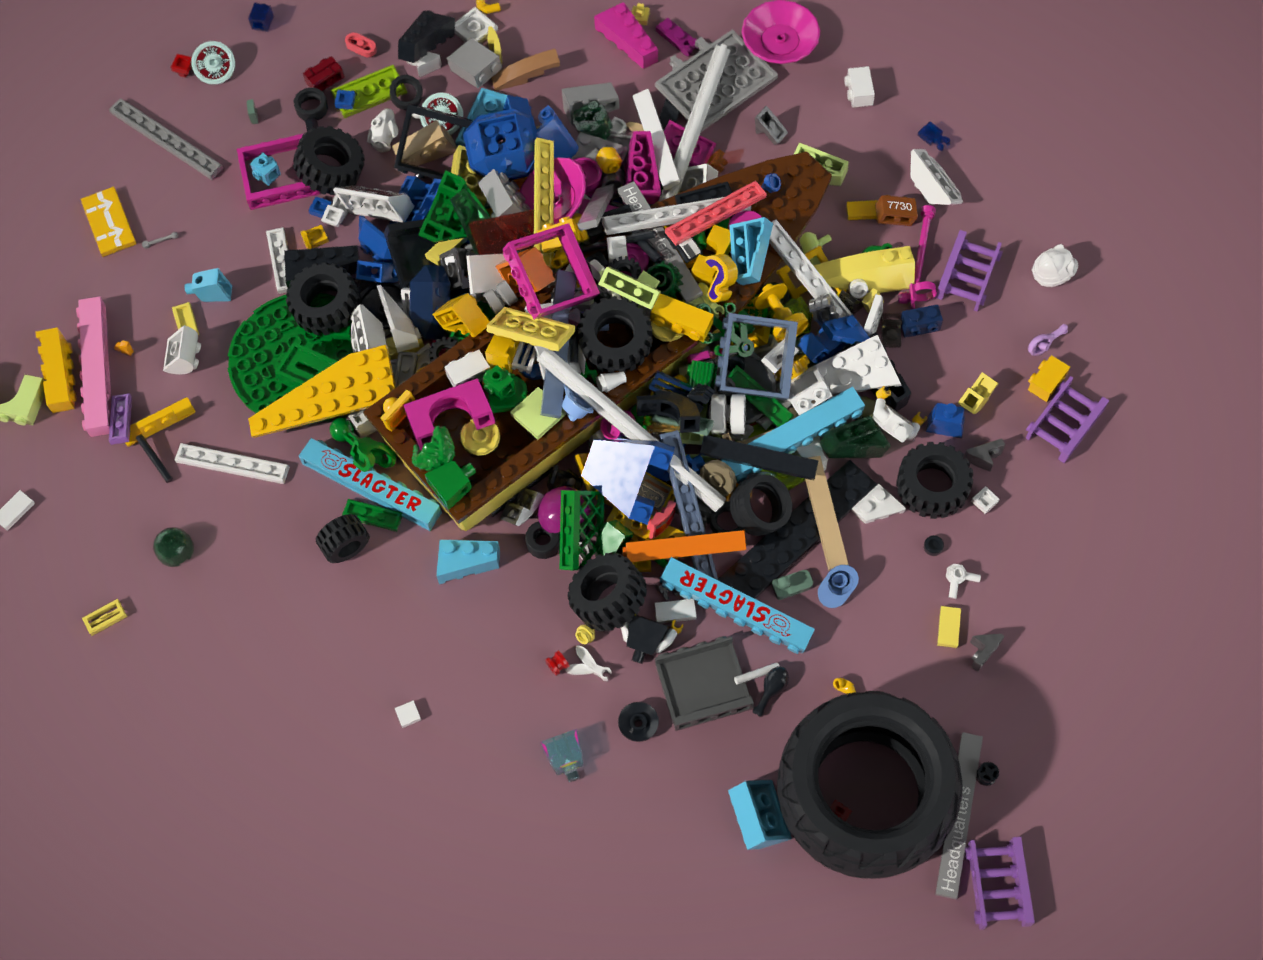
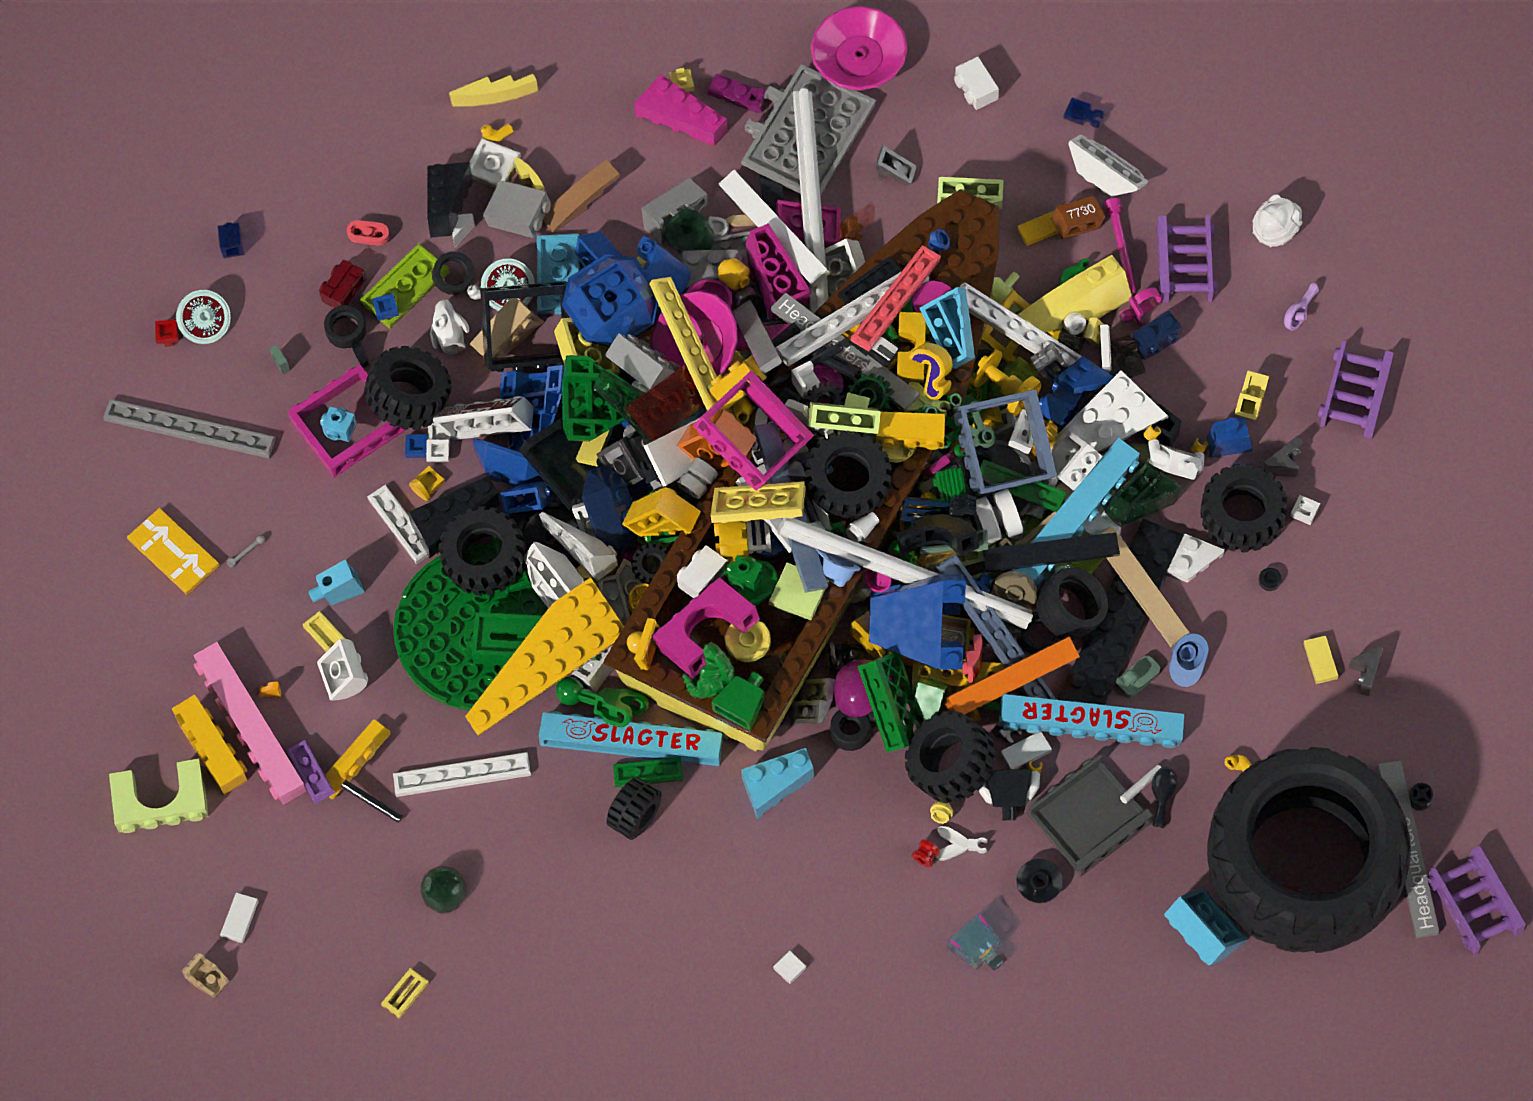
camera: 20 degrees left, 0 degrees up
white piece [946,564,981,599] -> none
yellow brick [1028,355,1070,402] -> none

